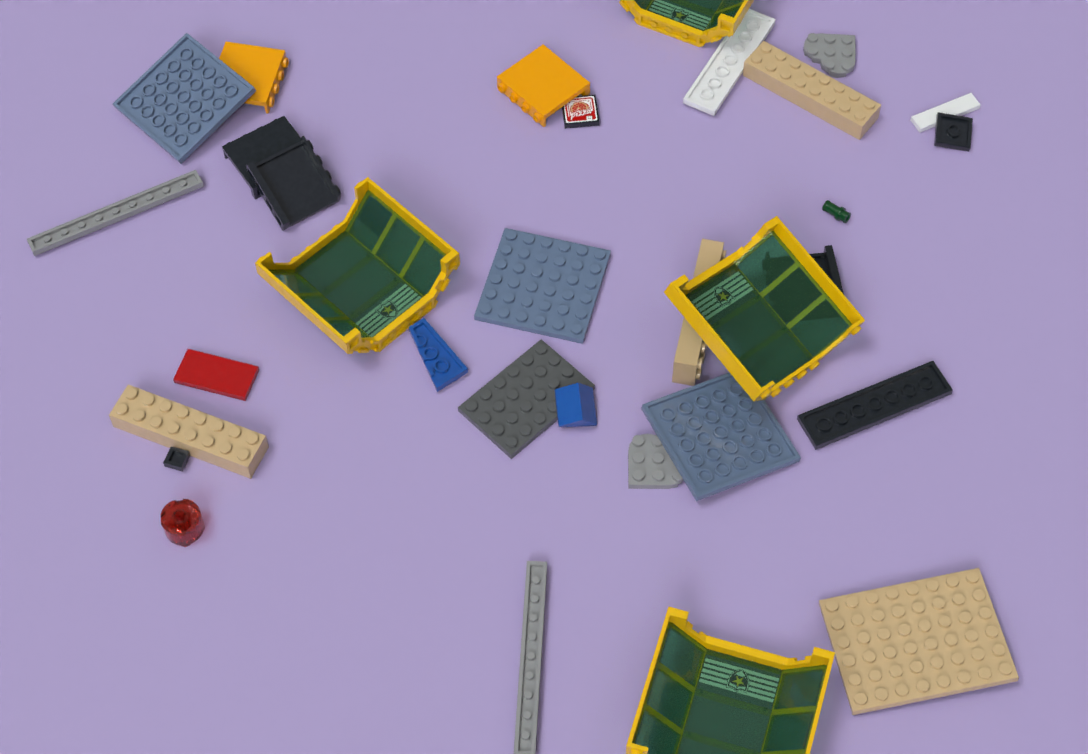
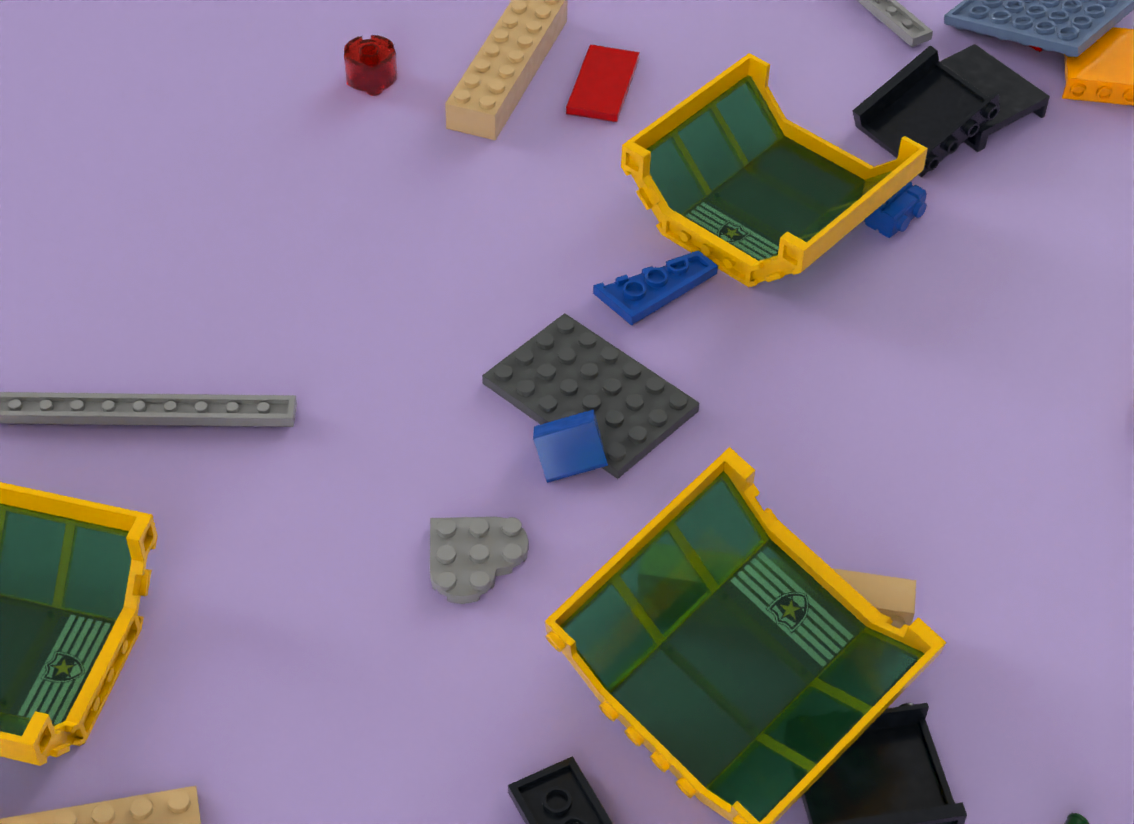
camera: 85 degrees right, 10 degrees down
black plate [163,446,190,472] -> none
sand blue plate [474,228,611,344] -> none
sand blue plate [641,373,801,501] -> none

